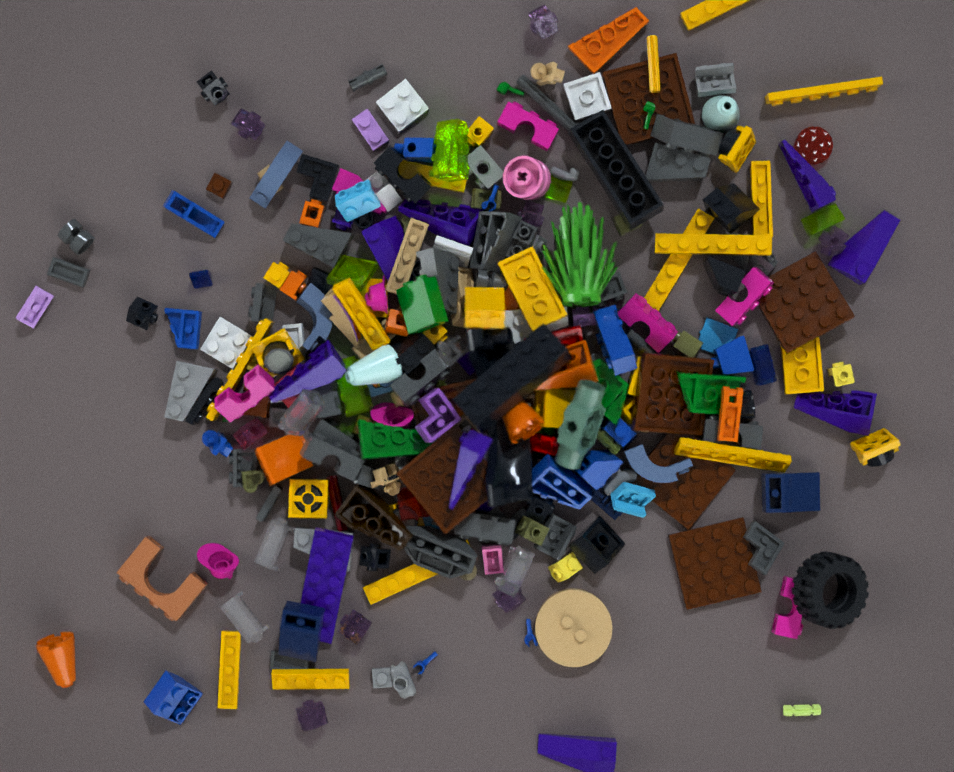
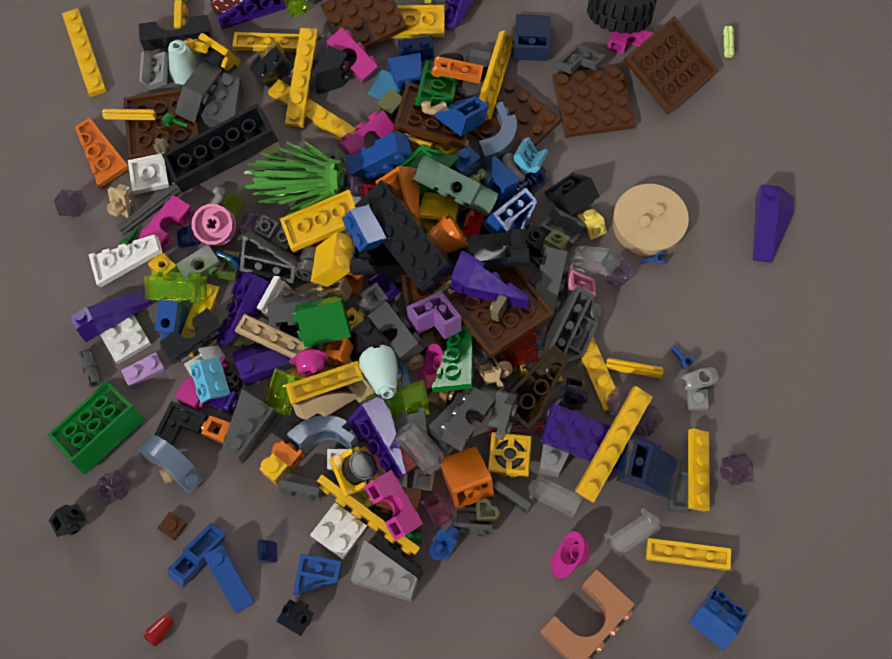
camera: 85 degrees left, 20 degrees down
none -> green slope [47,381,145,475]
none -> dark purple wedge [69,290,153,342]
none -> white wing [89,235,163,287]
none -> black arch [139,15,212,51]
none -> red cone [143,614,174,647]
none -> dark tan plate [153,138,170,155]
none -> clear blue slope [177,224,201,248]
none -> yellow axle [184,38,209,53]
none -> blue slope [203,545,255,613]
none -> brick [342,205,386,252]
none -> tan arm [421,101,447,115]
none -> blue slope [434,96,489,136]
none -> dark tan plate [489,295,507,322]
none -> dark grey bracket [489,390,518,440]
none -> yellow plate [574,386,653,503]
none -> yellow axle [606,358,664,379]
none -> brick [607,387,630,417]
none -> reddish brown plate [623,16,718,115]

